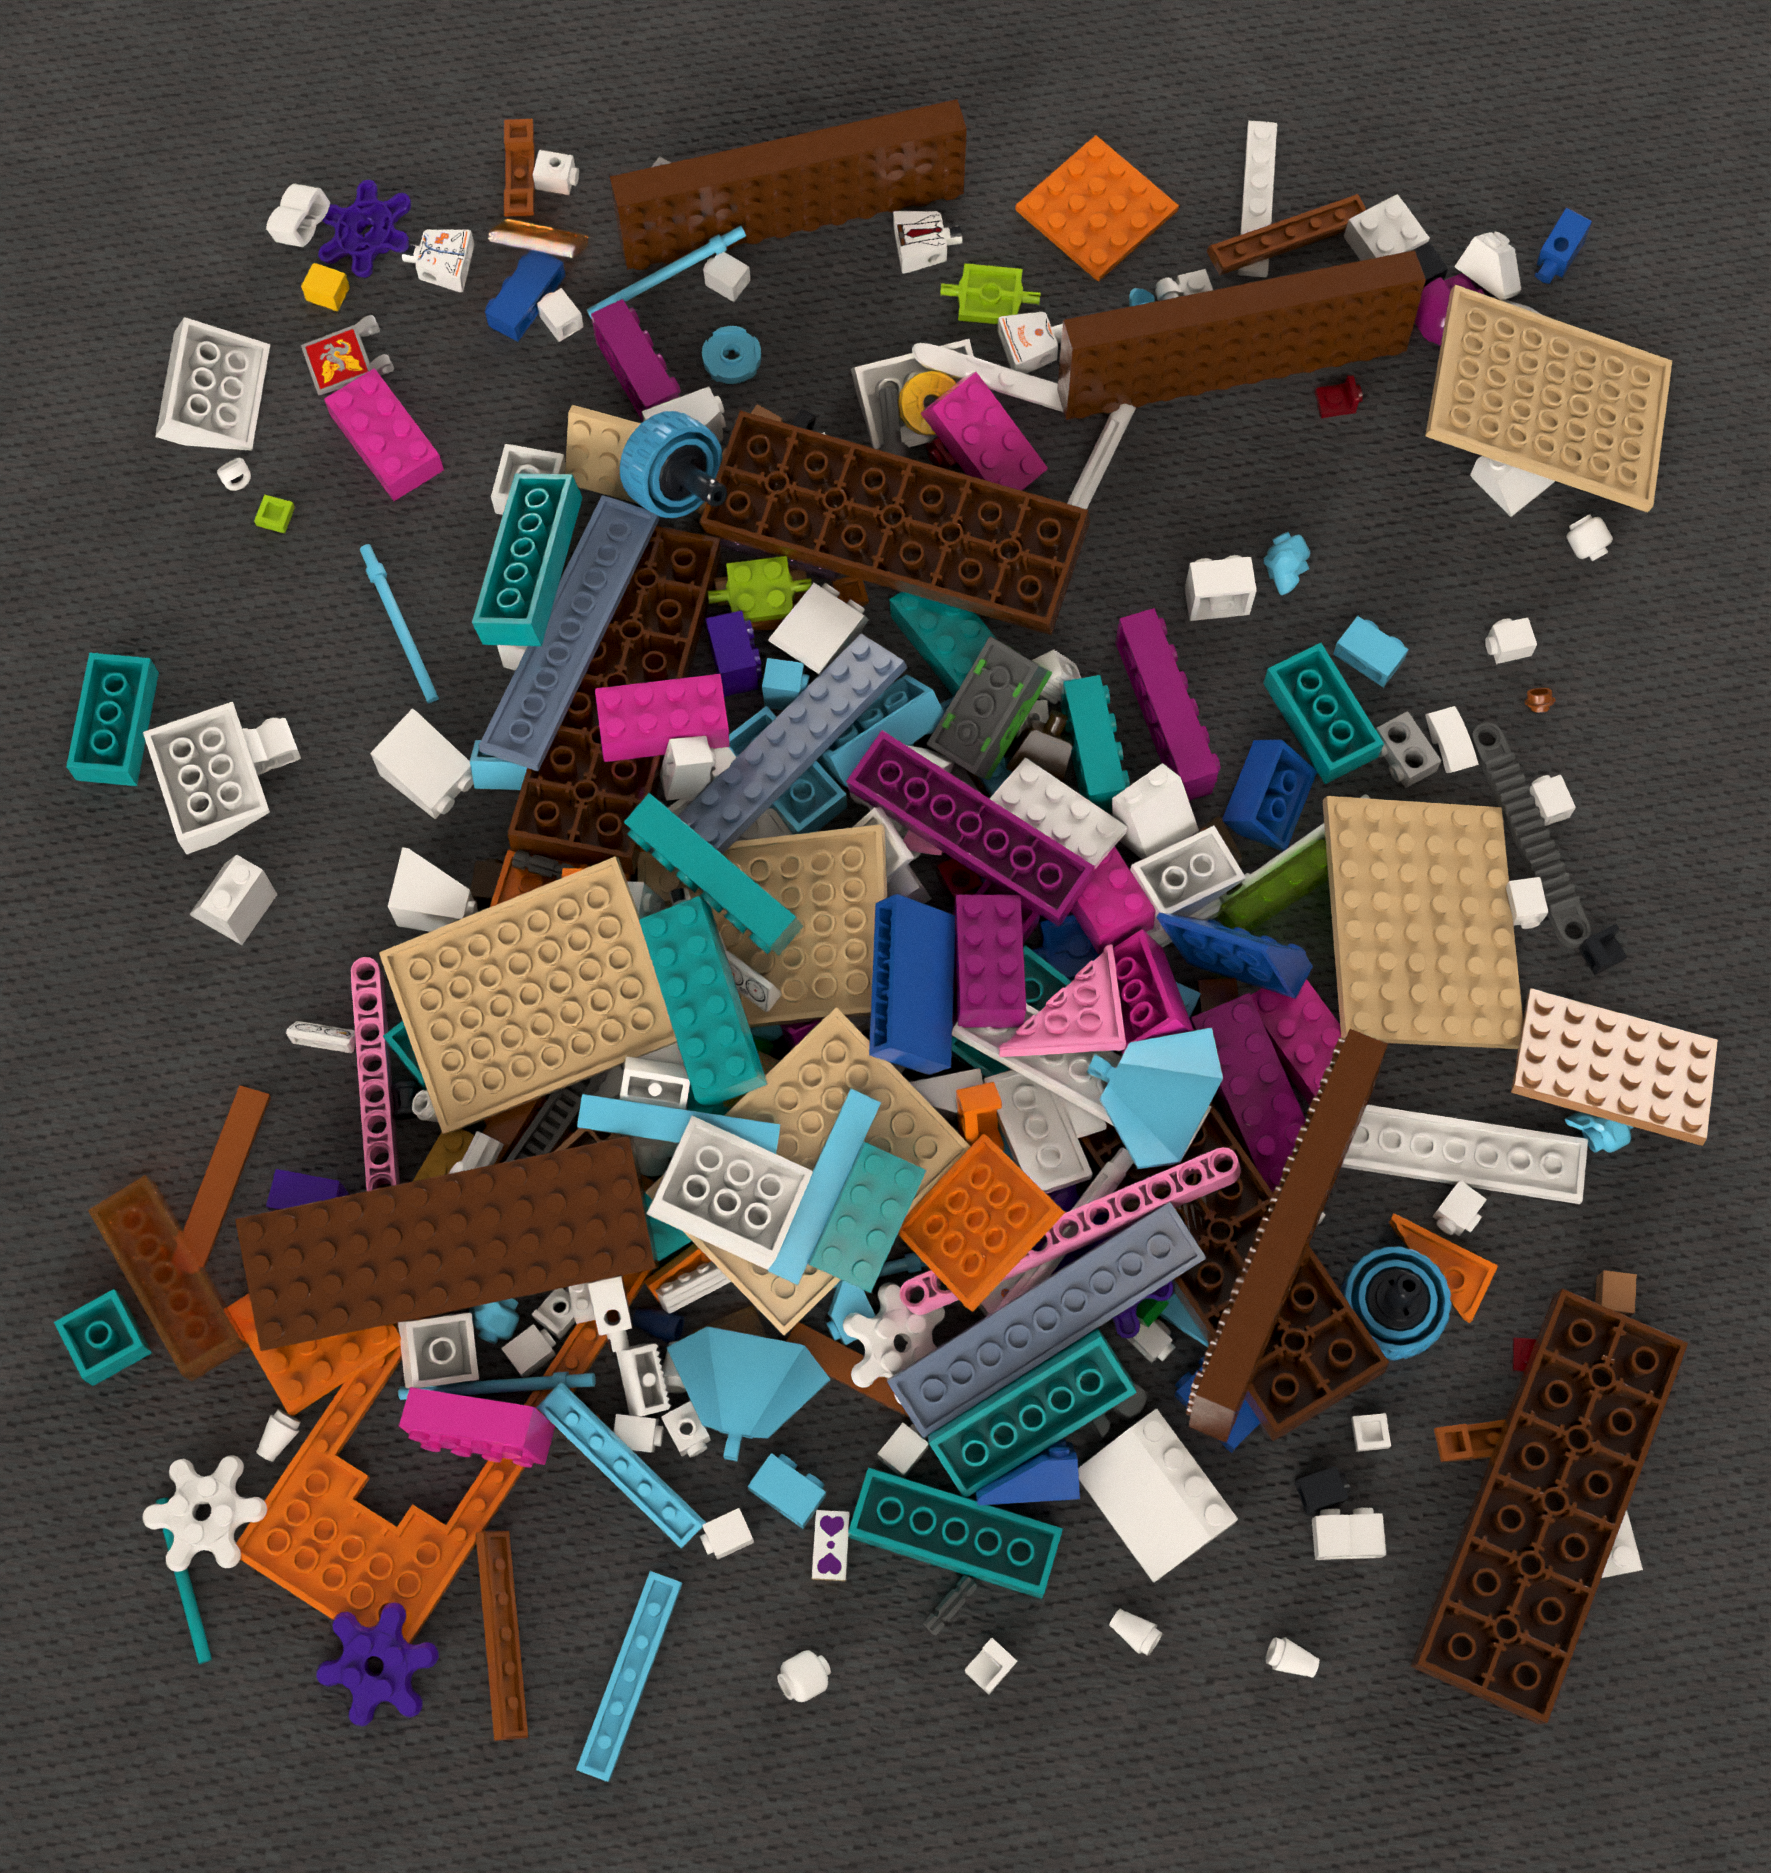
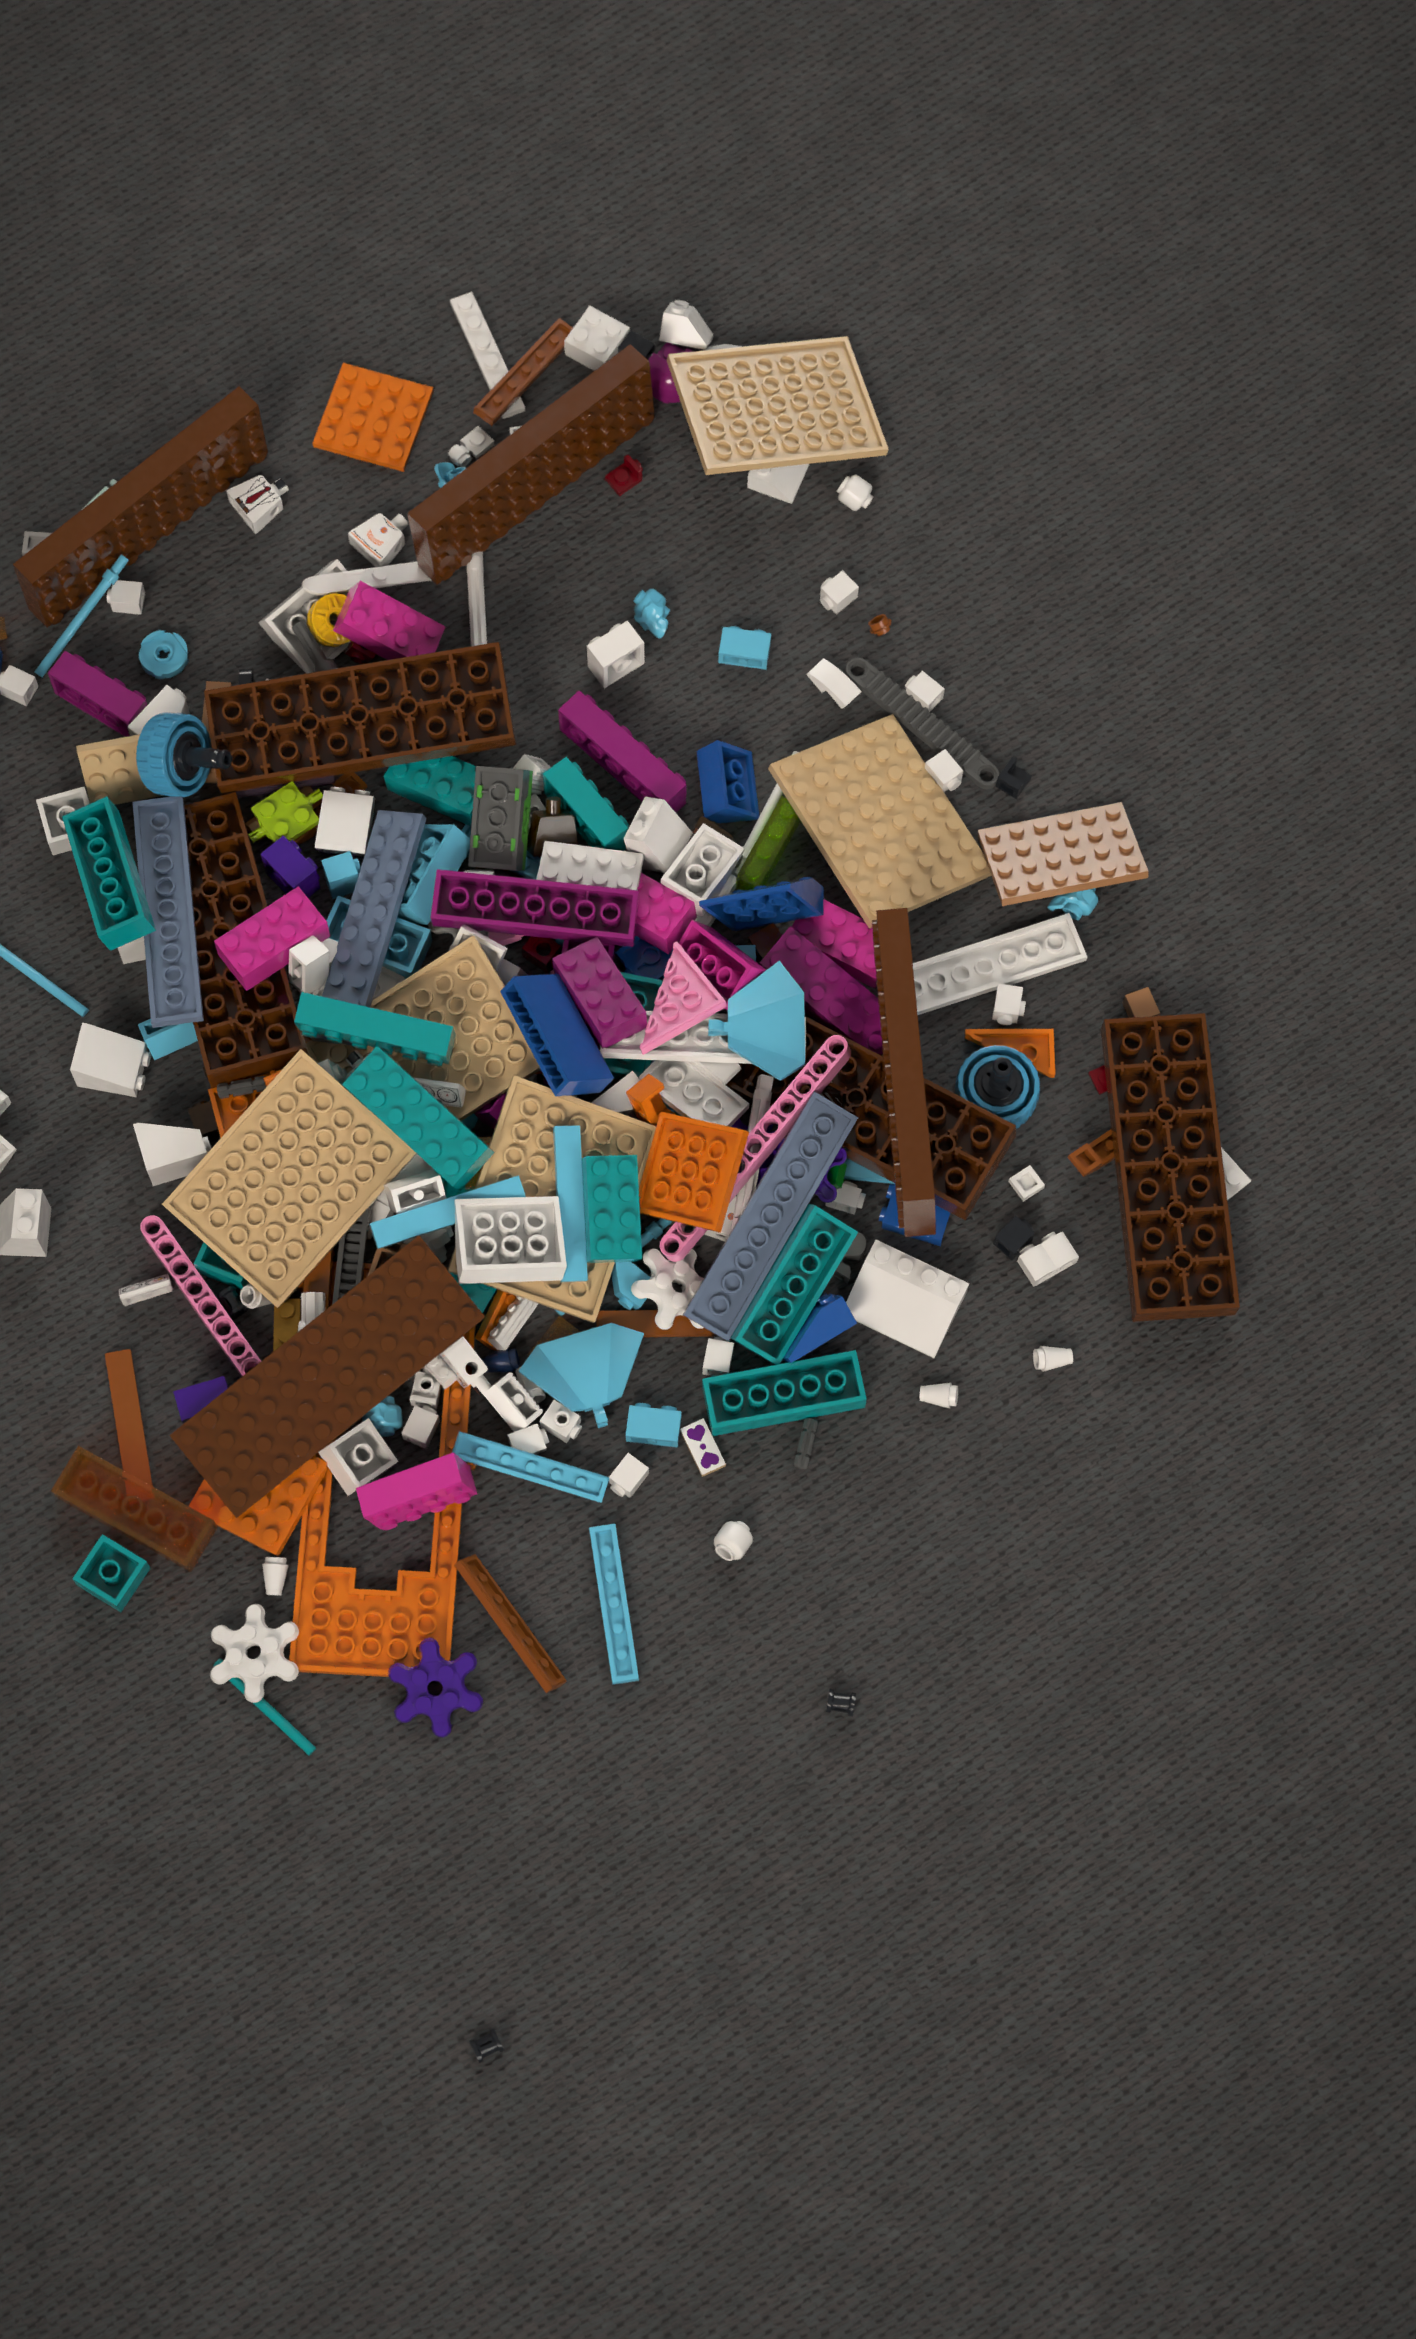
camera: 30 degrees left, 0 degrees up
medium azure bar [398,1371,596,1400] -> none
lime plate [940,263,1041,324] -> none
white panel [965,1638,1017,1694] -> none
teal brick [1263,643,1384,784] -> none
light grey brick [1376,711,1441,788] -> none
blue torso [1535,208,1592,284] -> none

